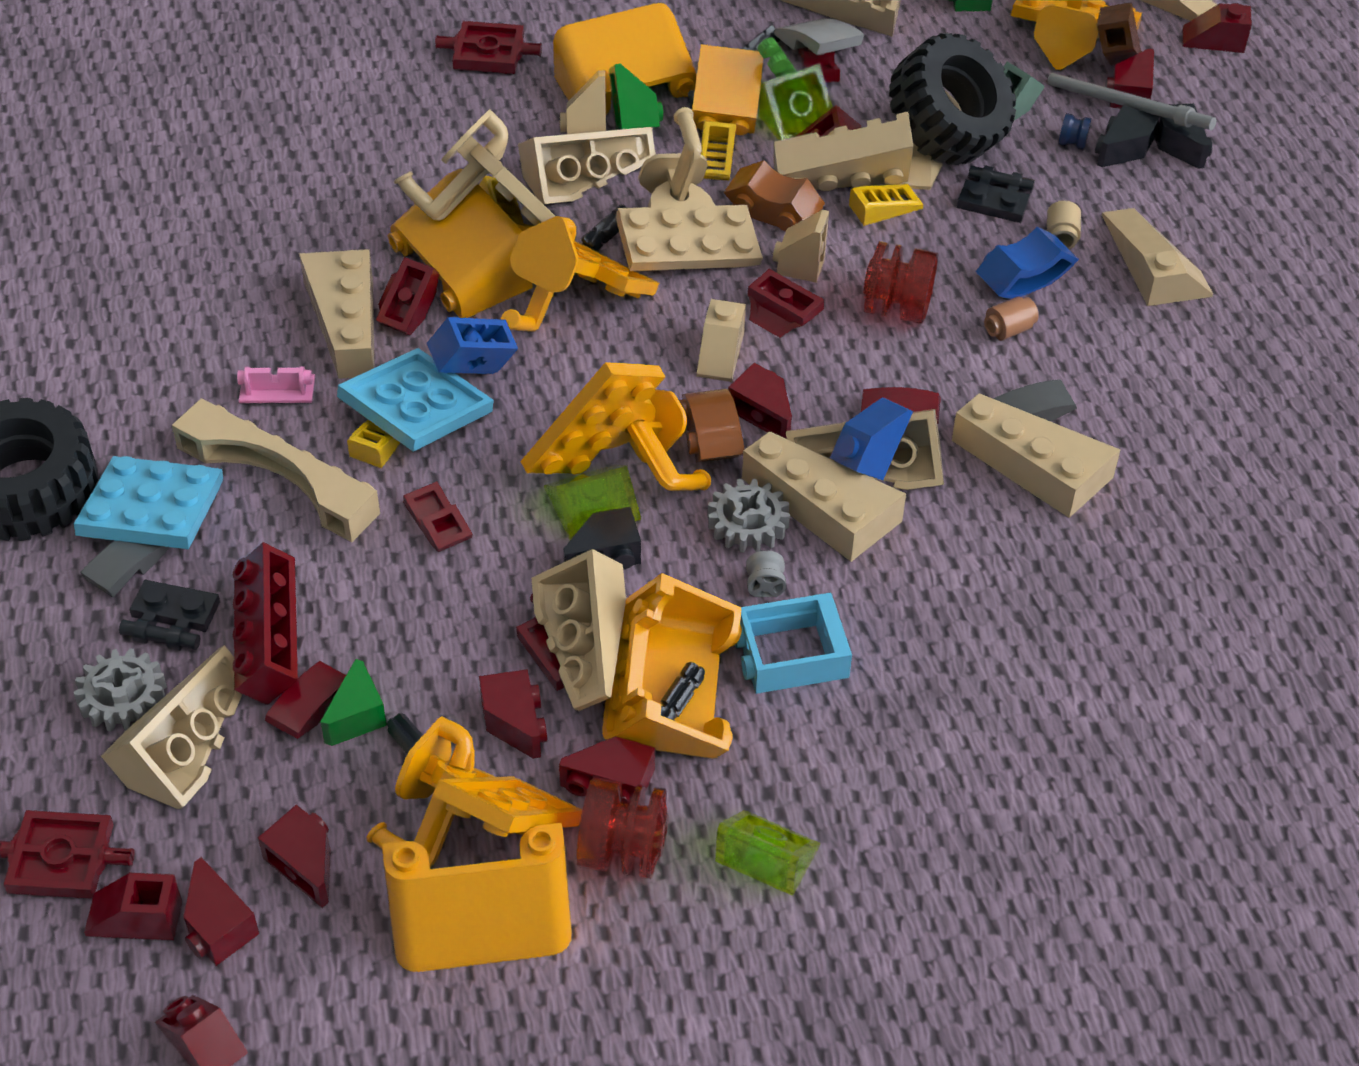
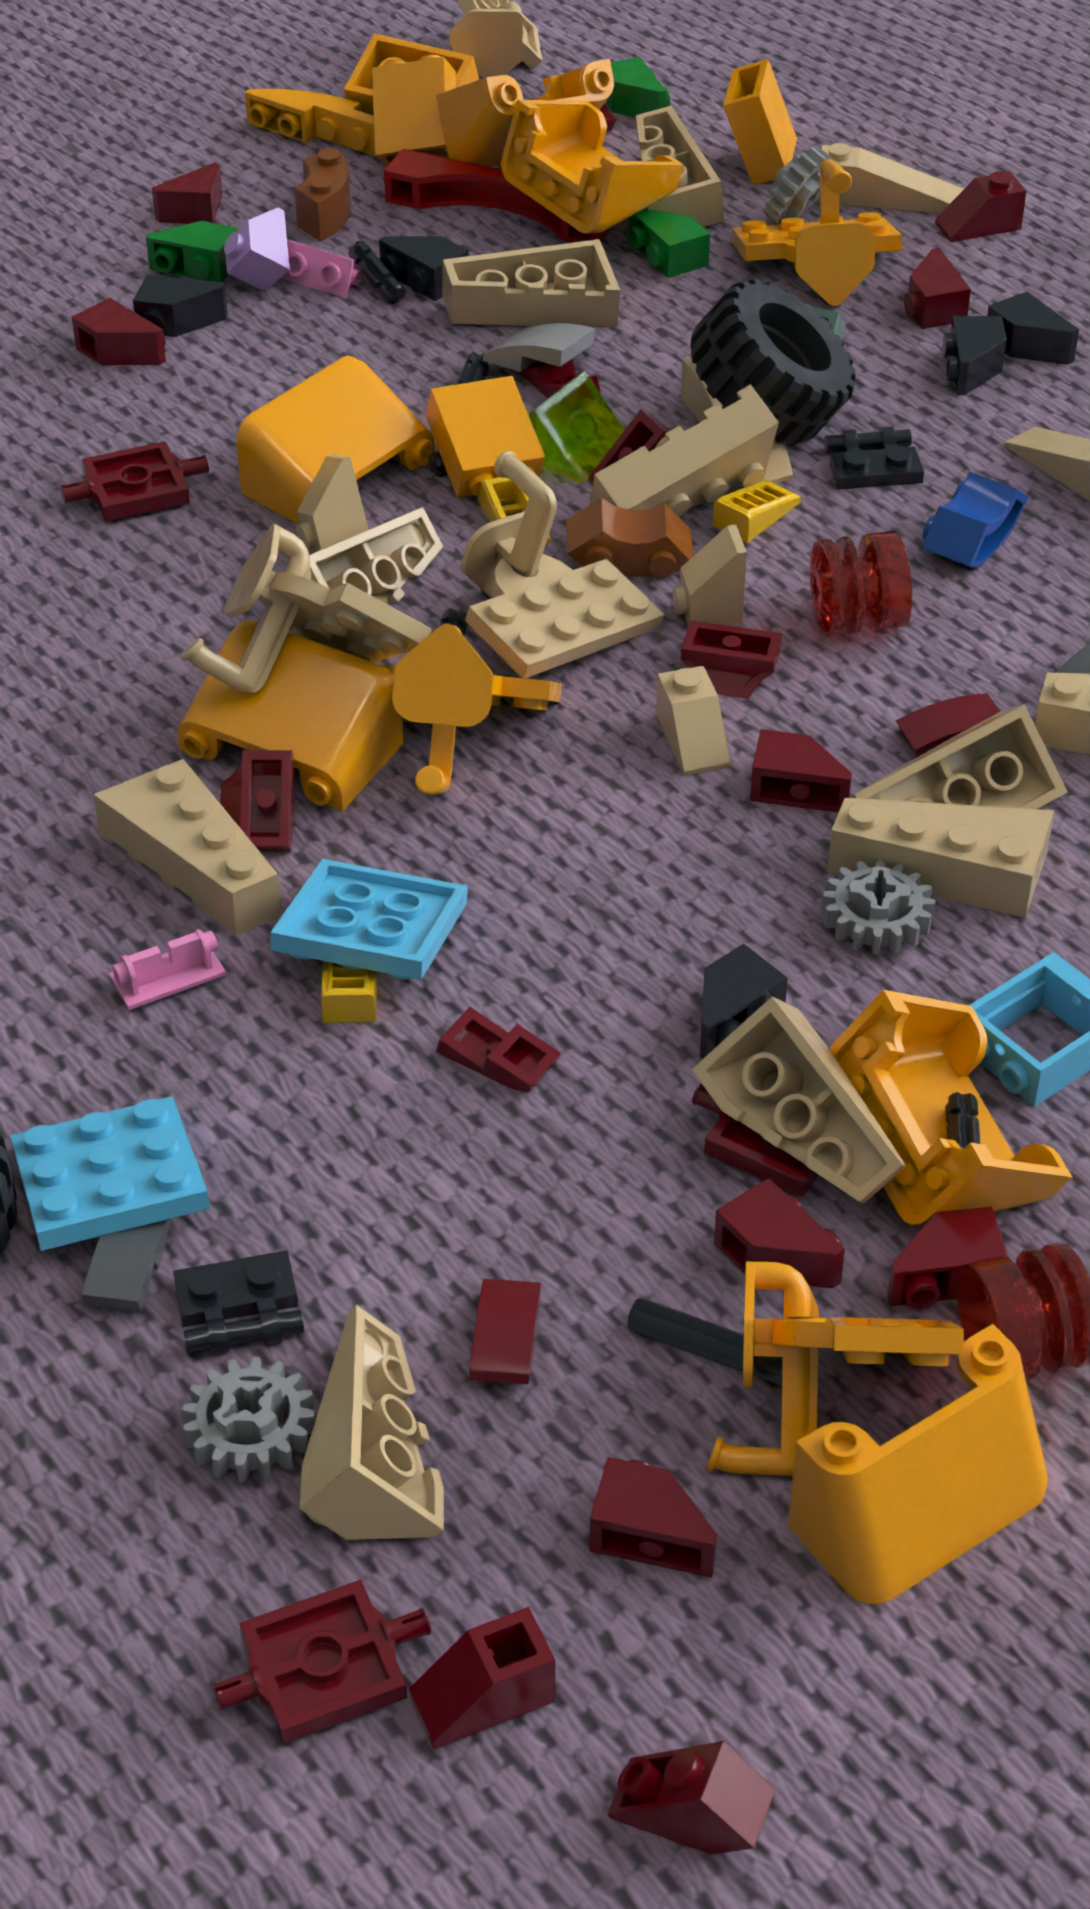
camera: 25 degrees left, 5 degrees down
tan arch [172,398,380,542] -> none
dark red slope [184,857,260,966] -> none
dark red brick [232,542,298,705] -> none
green slope [320,659,387,746] -> none
blue brick [426,317,518,374] -> none
light orange plate [520,362,711,491] -> none
clear neon green slope [544,465,641,540] -> none
green slope [609,64,663,130] -> none
dark orange brick [679,389,745,463] -> none
light grey wheel [746,551,786,597] -> none
bright green hinge [757,37,808,95] -> none
blue slope [830,397,913,480] -> none
nougat brick [984,296,1039,341] -> none
tan brick [1047,201,1081,250] -> none
light grey bar [1048,73,1216,130] -> none
dark blue wheel [1058,113,1092,150] -> none
reddish brown slope [1097,2,1141,65] -> none

